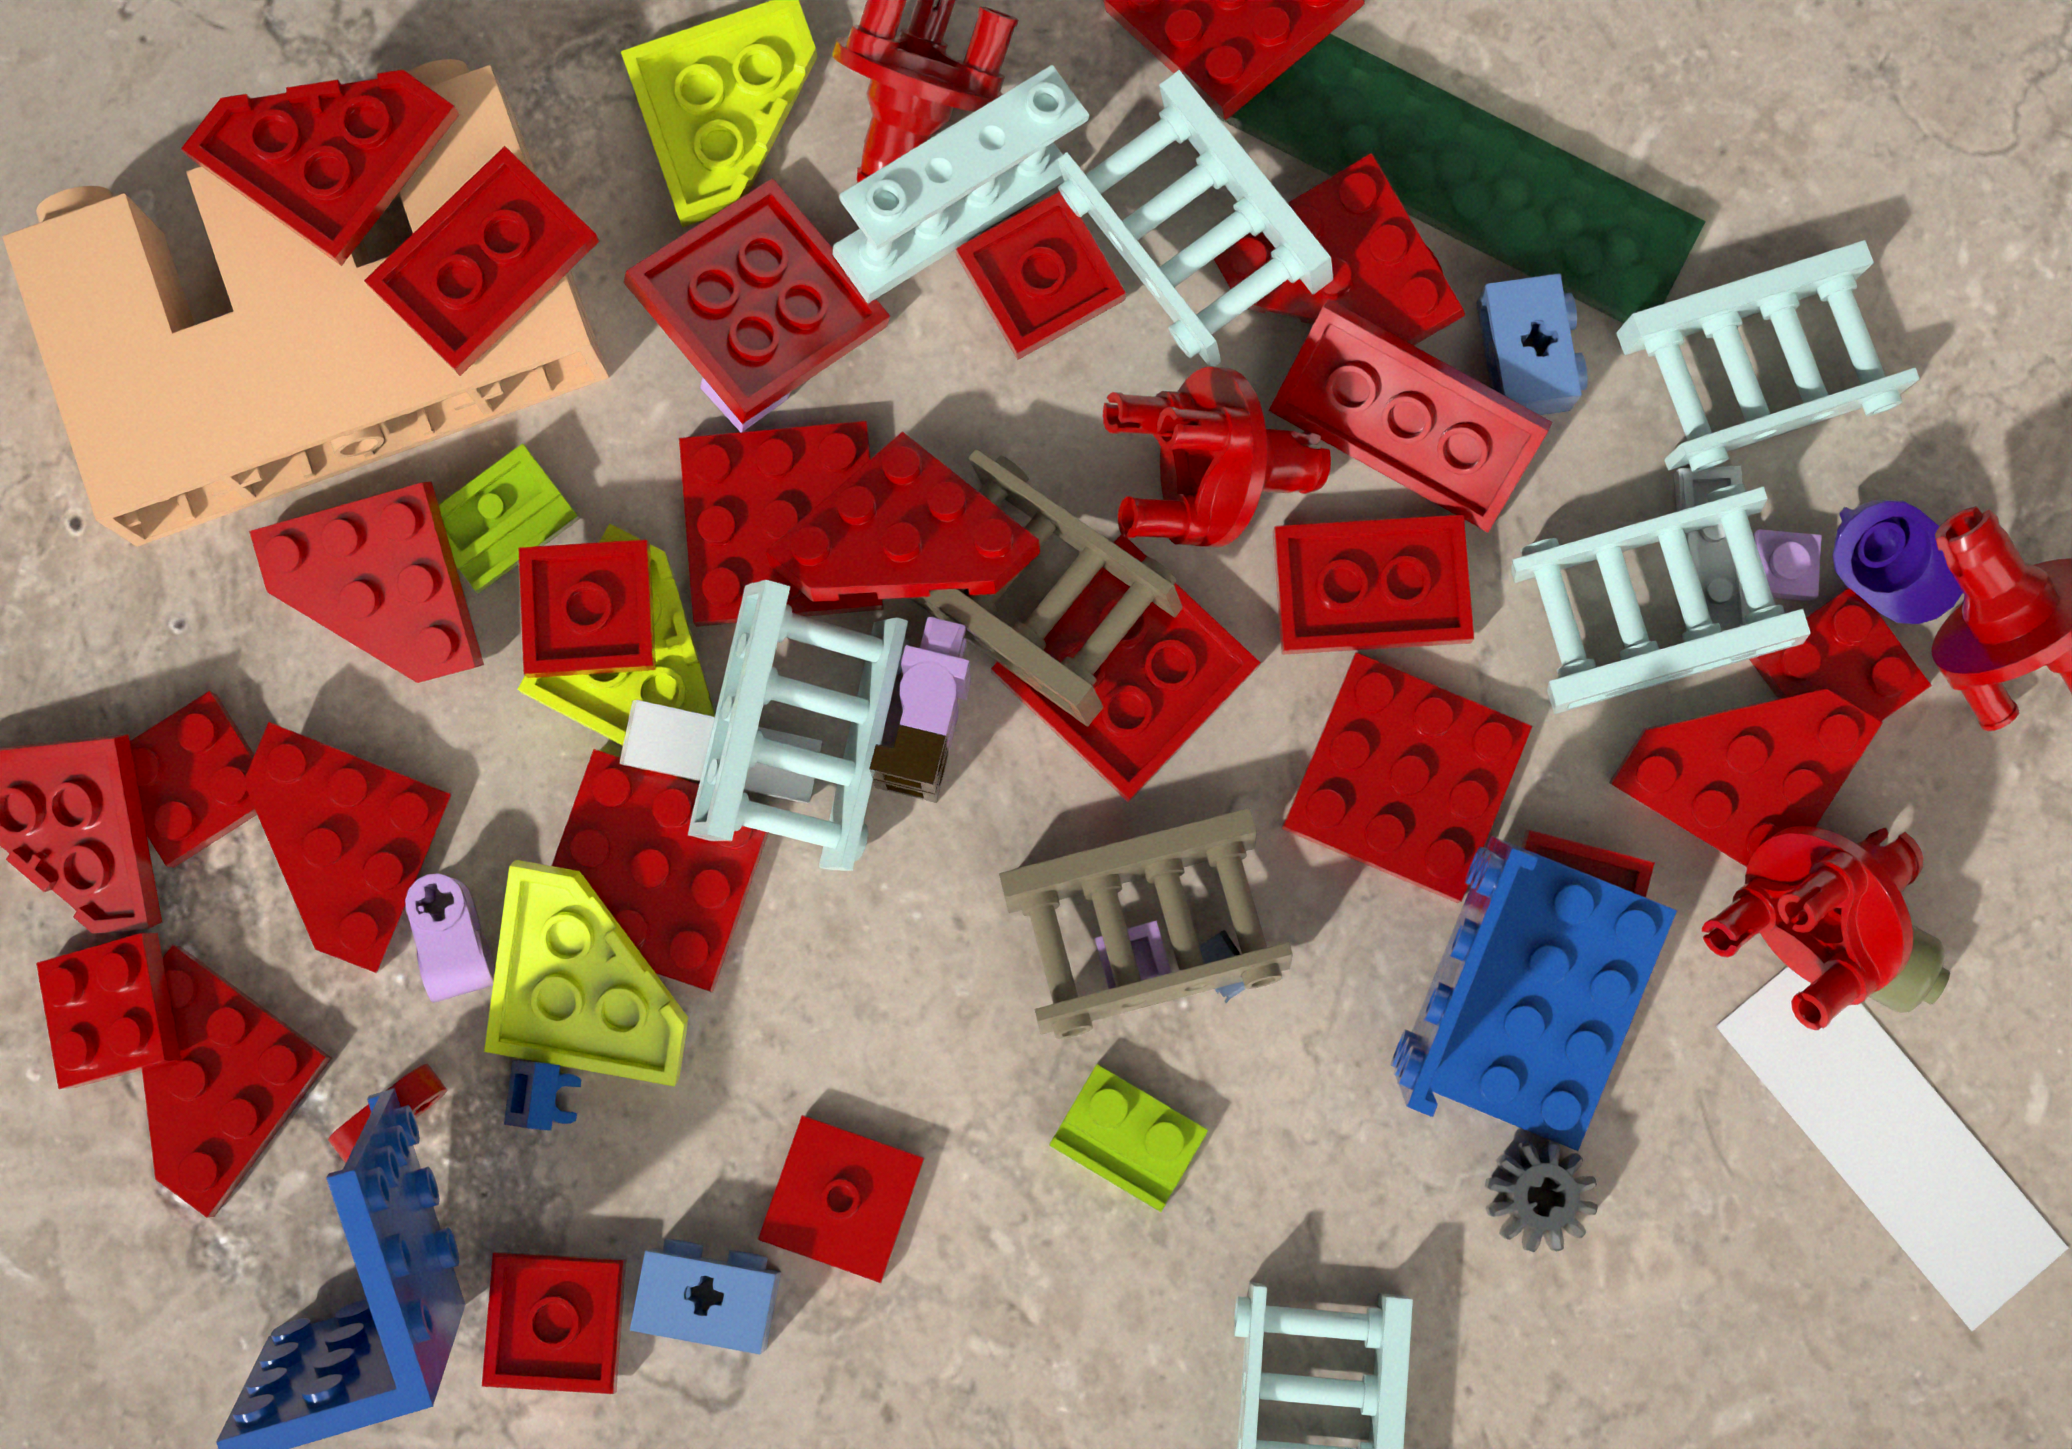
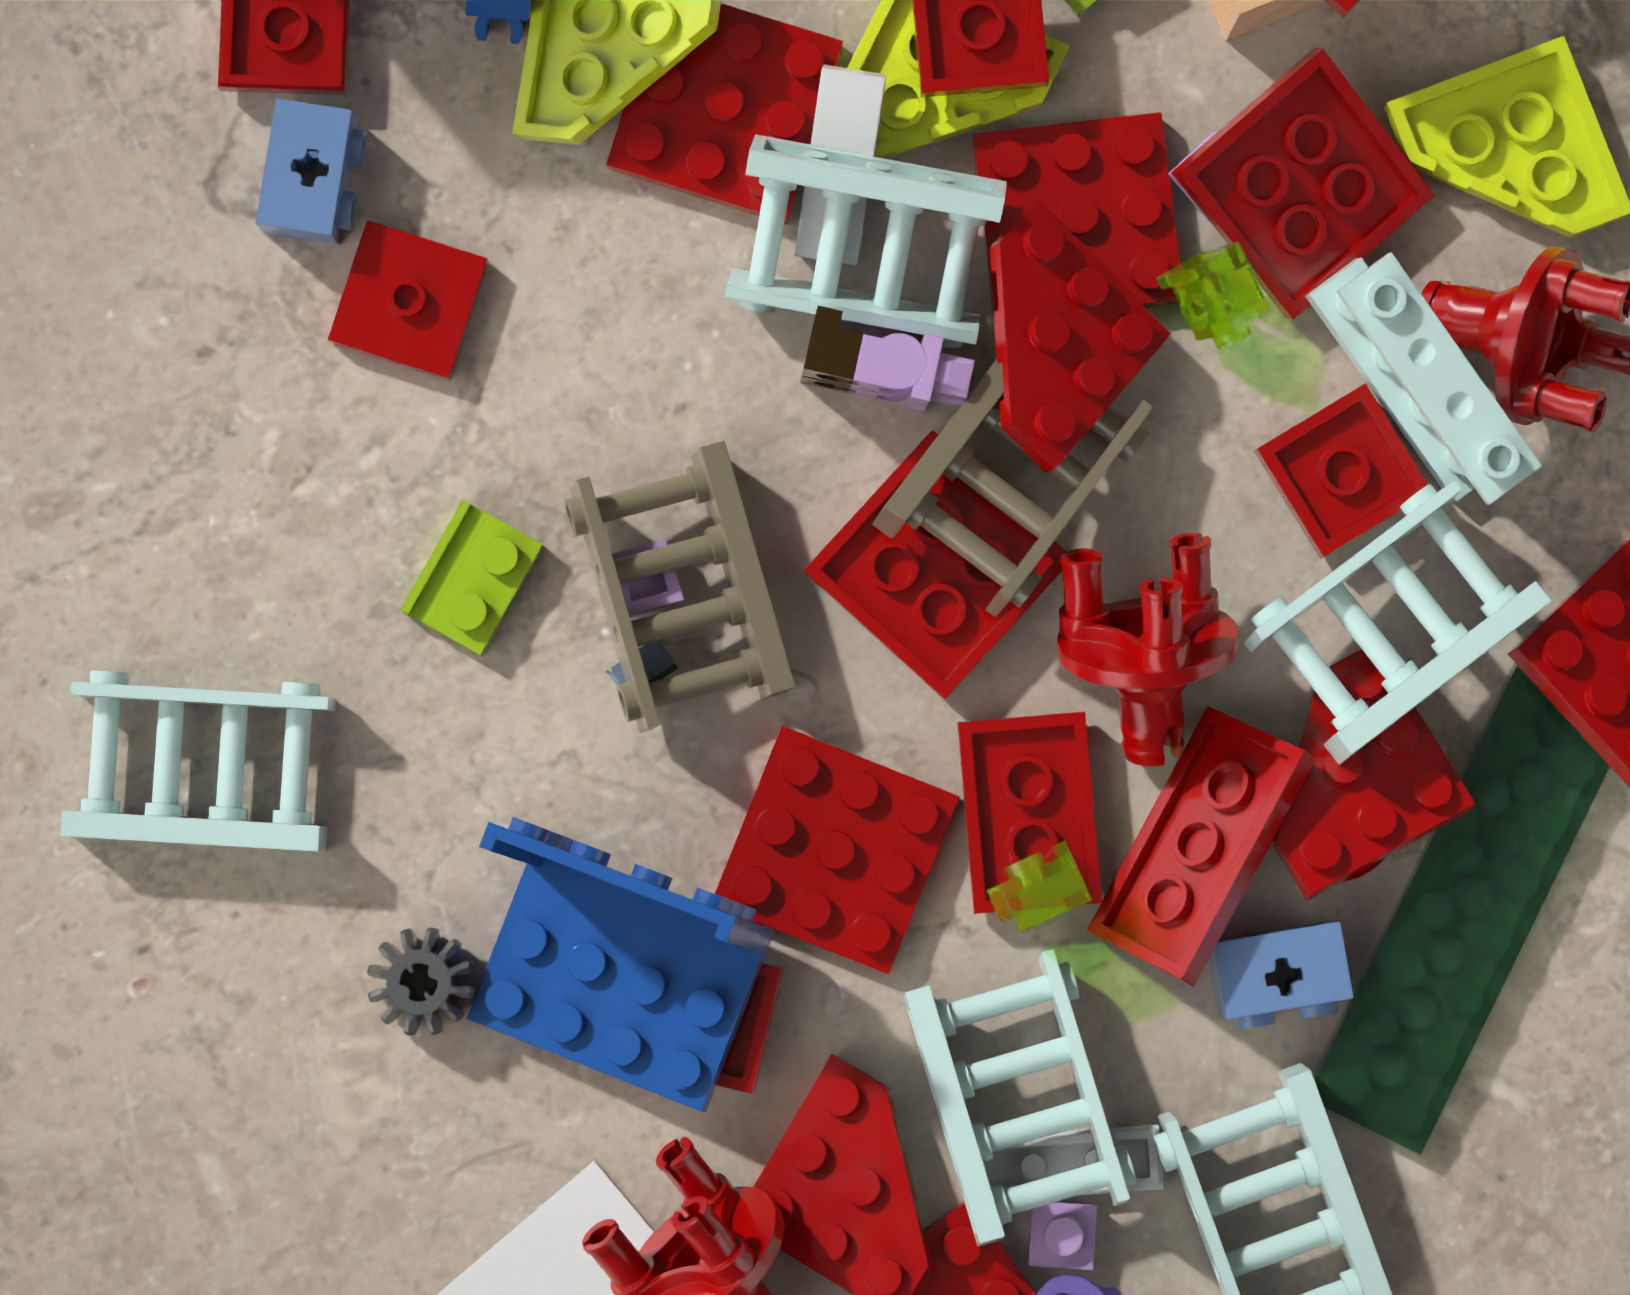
camera: 85 degrees right, 5 degrees up
none -> clear neon green brick [986,841,1092,932]
none -> clear neon green brick [1157,242,1270,349]

